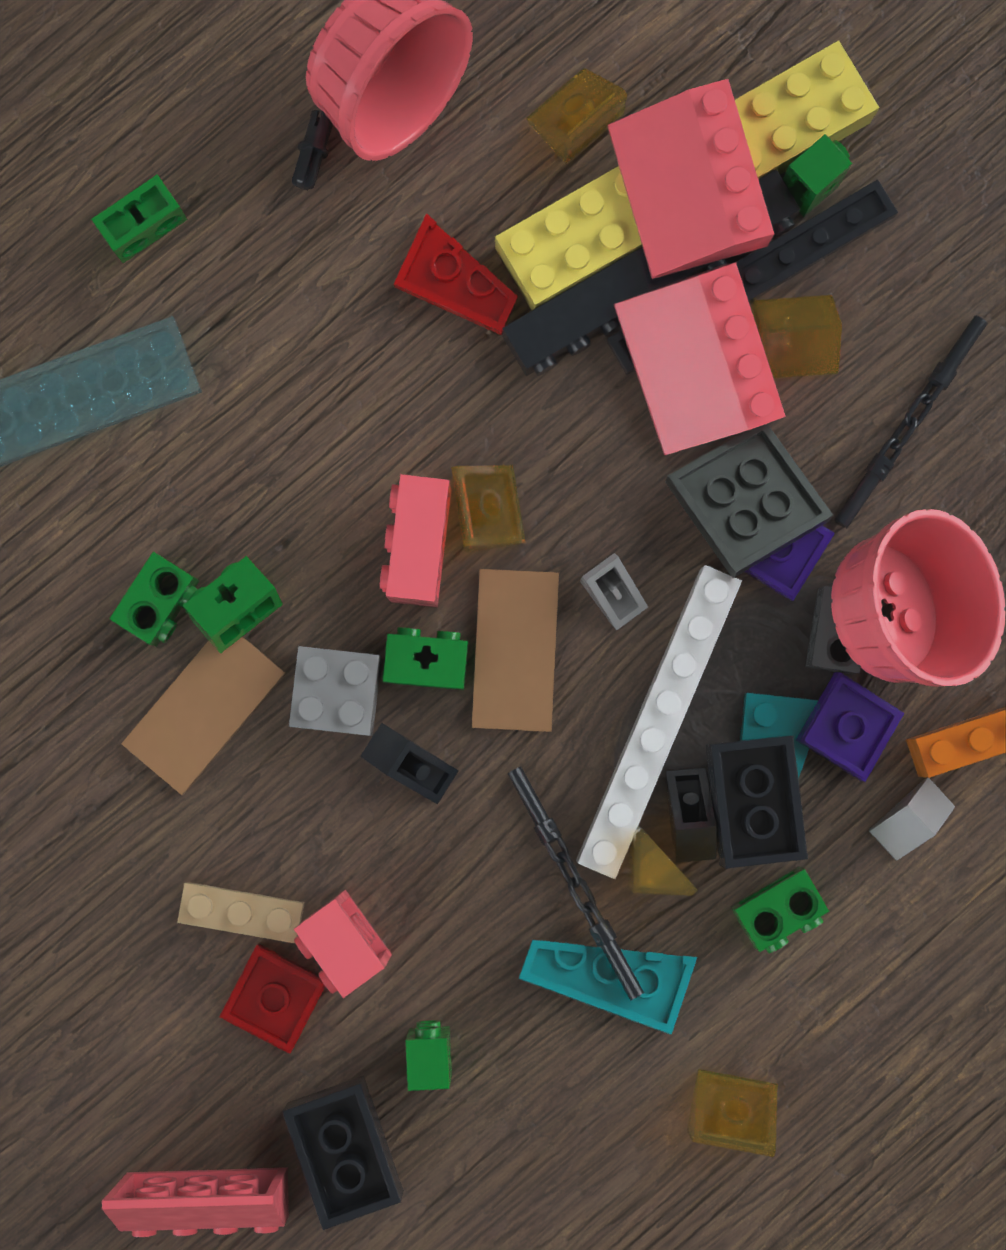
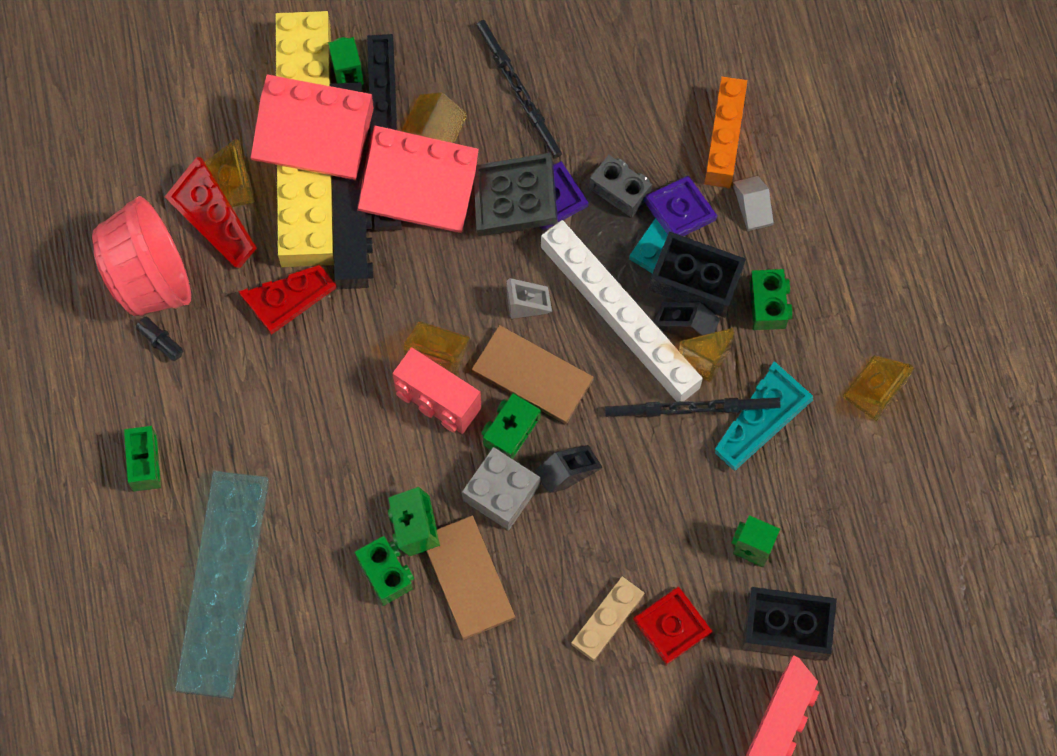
camera: 65 degrees left, 15 degrees down
coral brick [294,890,392,998] -> none
coral piece [831,509,1005,687] -> none
none -> red wing [165,157,257,268]

